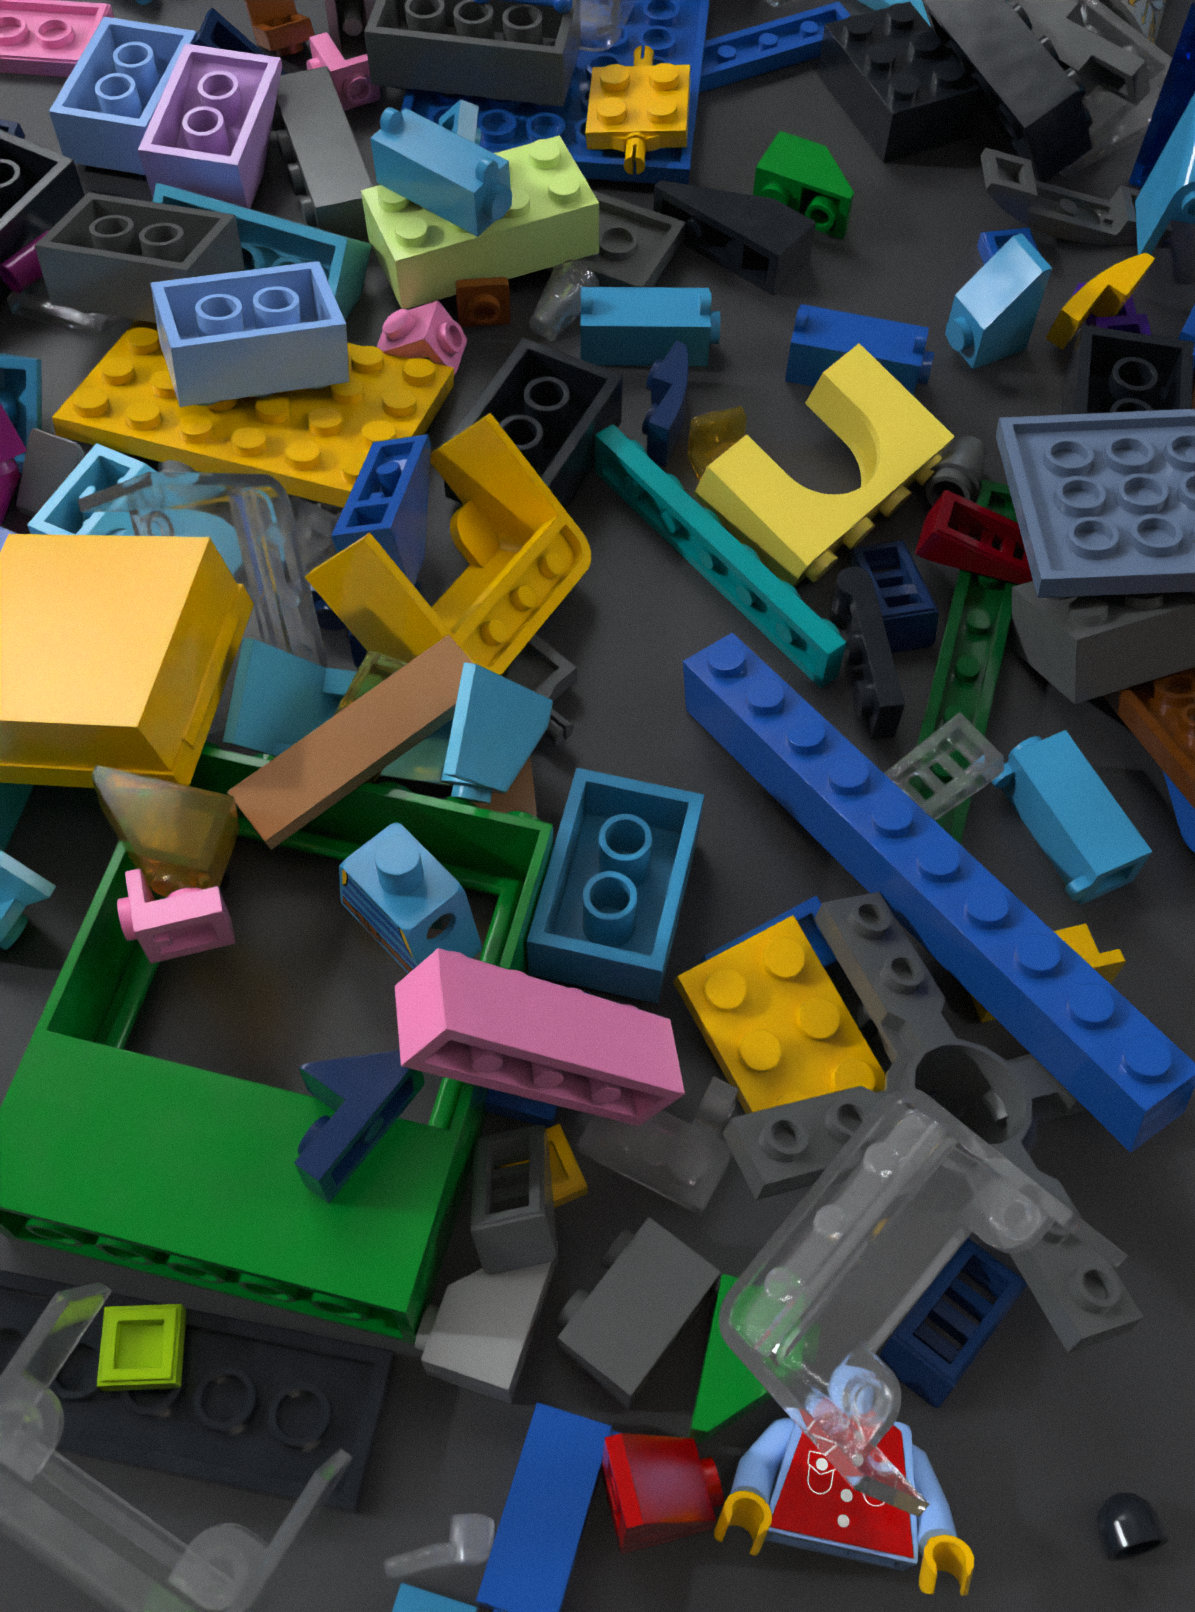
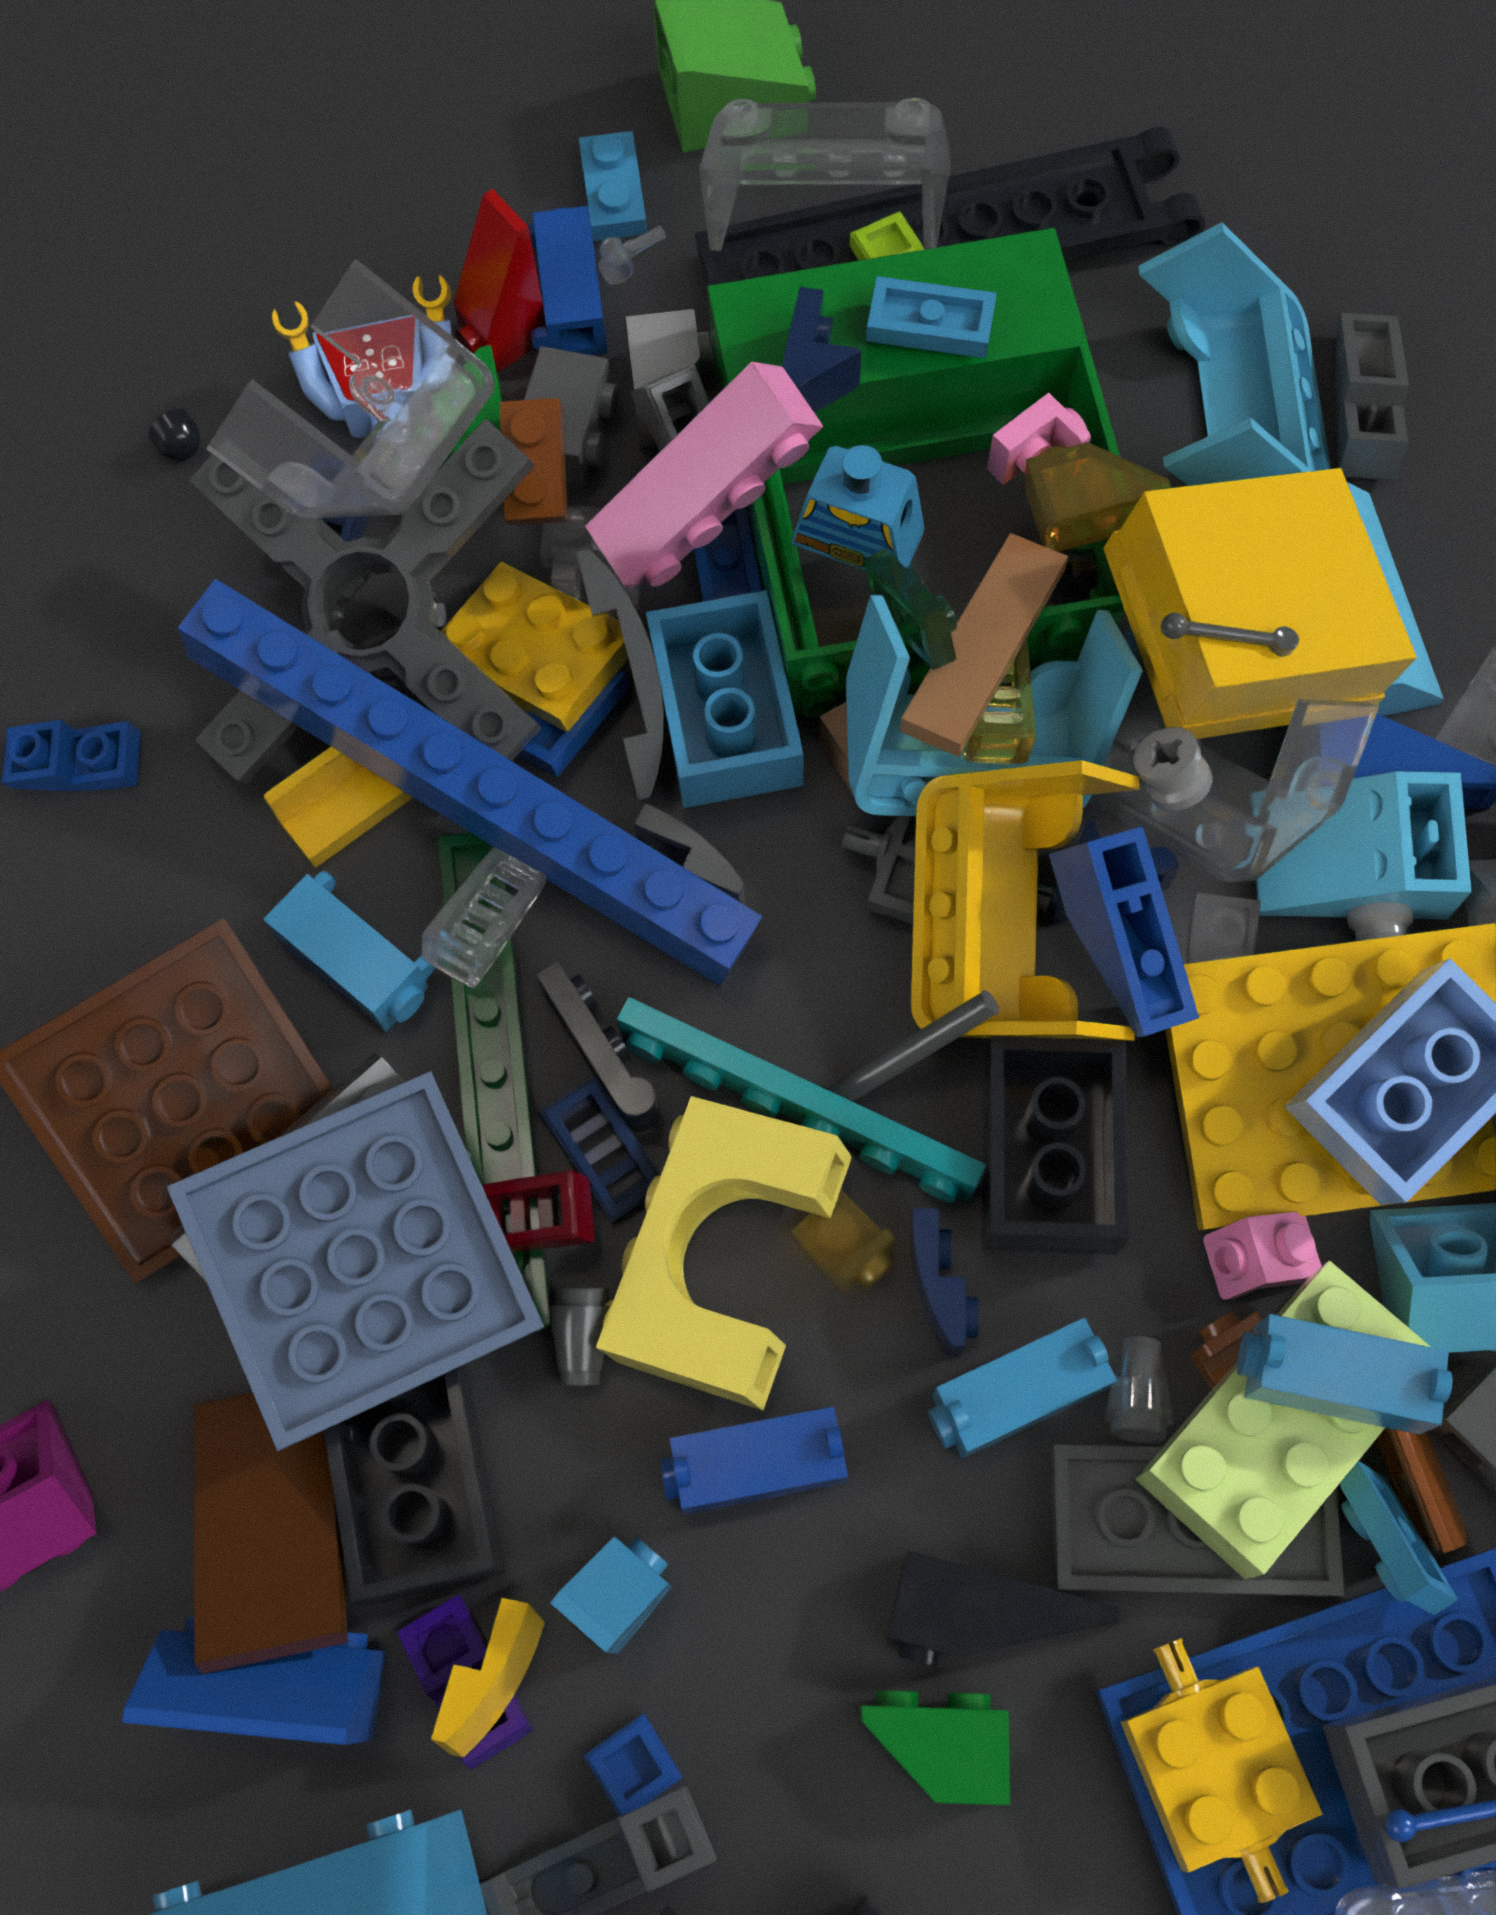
camera: 160 degrees right, 10 degrees up
none -> dark orange plate [500,398,568,526]
none -> dark grey slope [576,549,663,800]
none -> dark grey slope [634,803,745,905]
none -> dark grey bar [828,990,999,1102]
none -> clear green plate [863,548,957,670]
none -> dark azure plate [866,276,997,358]
none -> light grey wheel [1133,727,1213,811]
none -> dark grey hinge [1161,612,1299,657]

